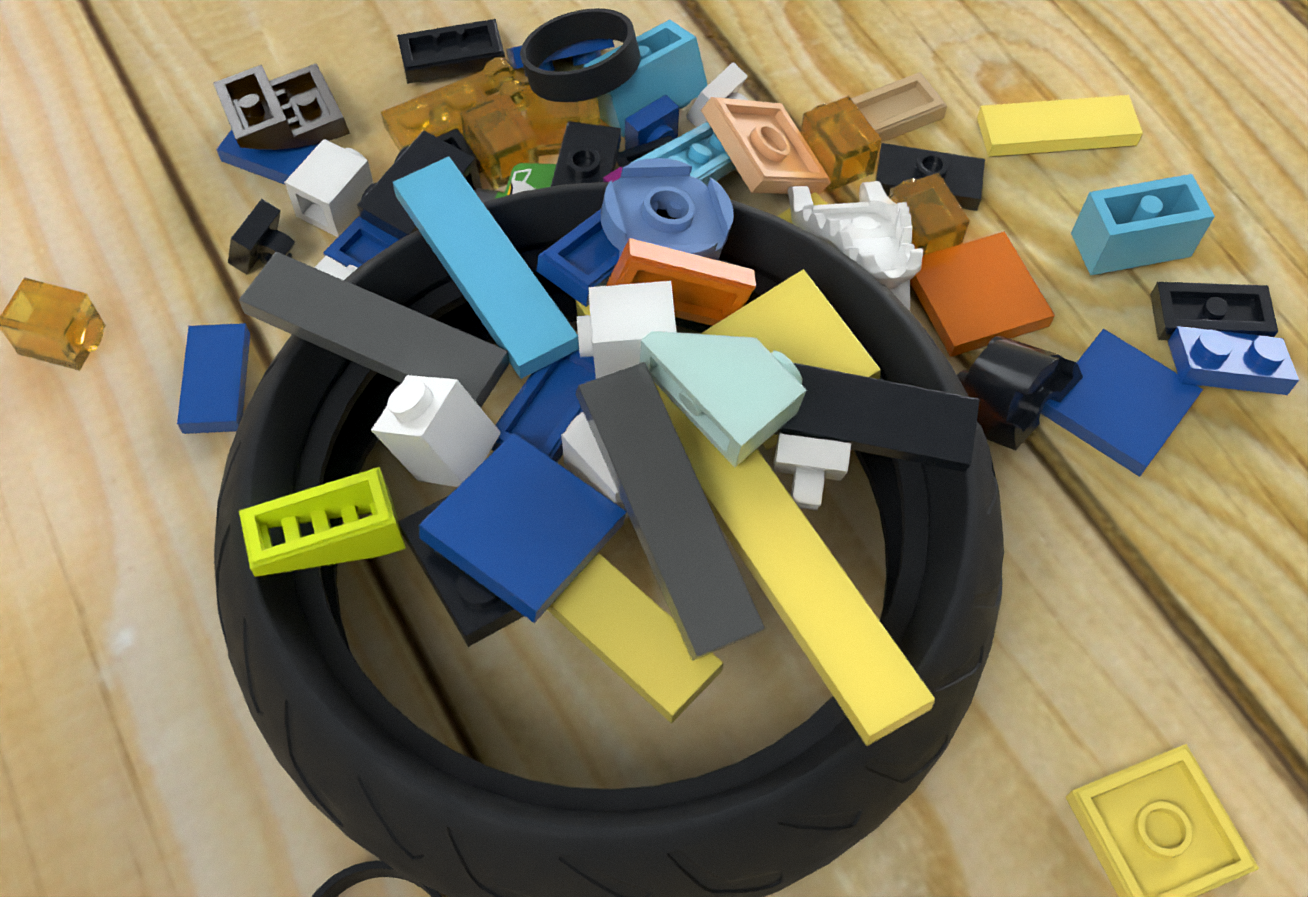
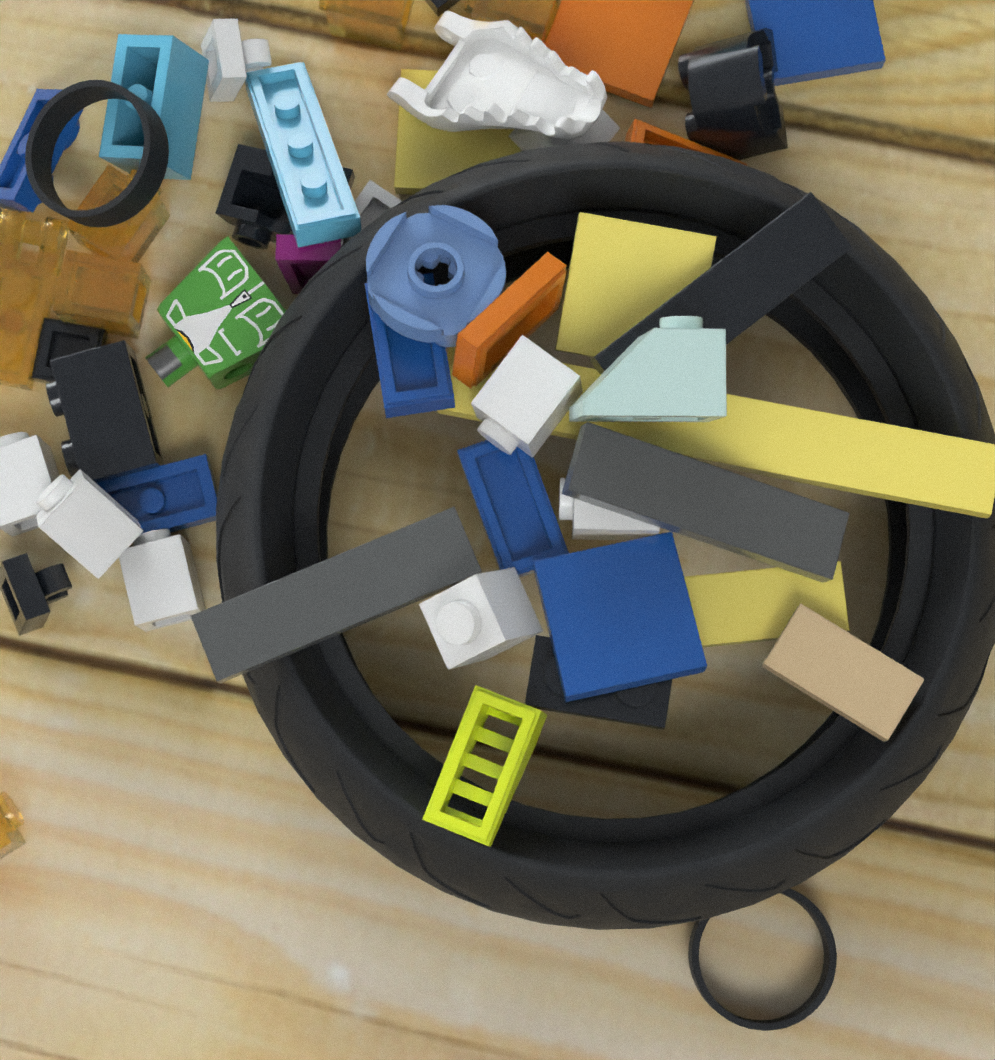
camera: 45 degrees left, 20 degrees up
blue tile [177,323,250,434] -> none
medium azure tile [393,156,579,379] -> none
black plate [551,121,621,187] -> none
blue plate [625,95,679,150] -> none
light nougat tile [701,97,831,195] -> none
white tile [773,434,851,510] -> none
none -> white brick [36,469,143,579]
none -> tan tile [761,604,924,742]

